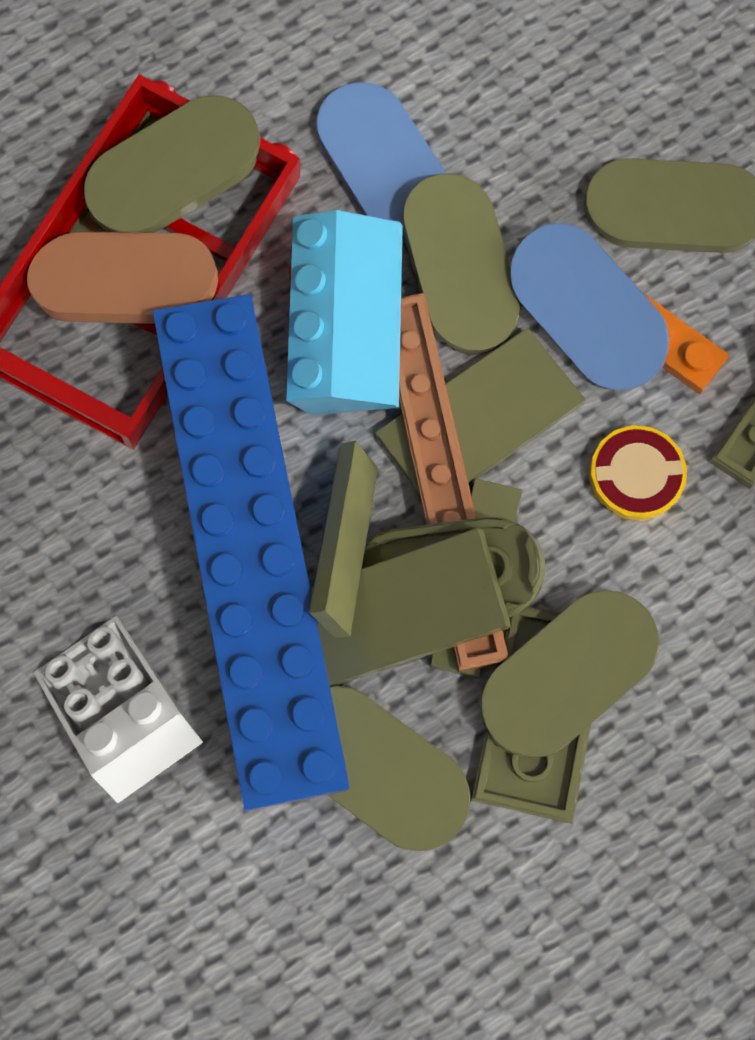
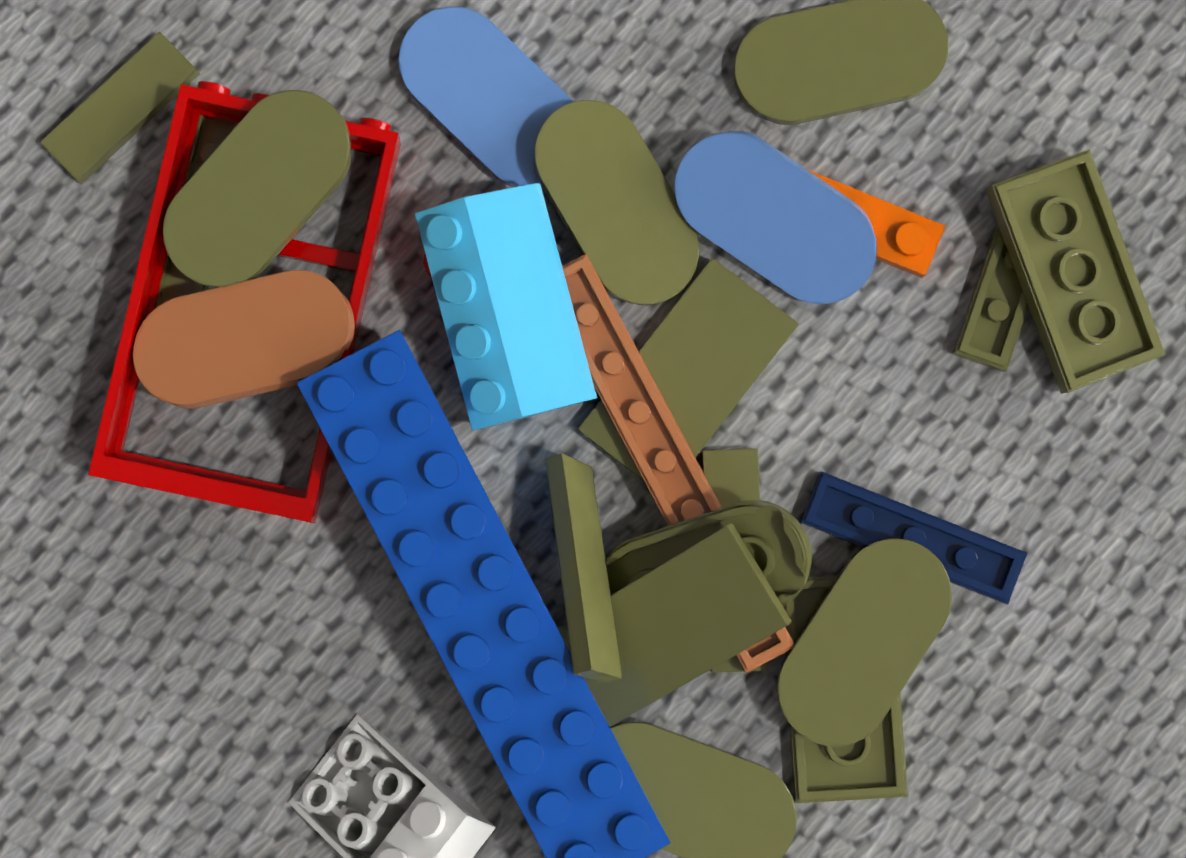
camera: 15 degrees left, 10 degrees up
tile [589,425,687,521] -> none
none -> olive tile [41,31,200,184]
none -> dark blue tile [800,471,1027,605]

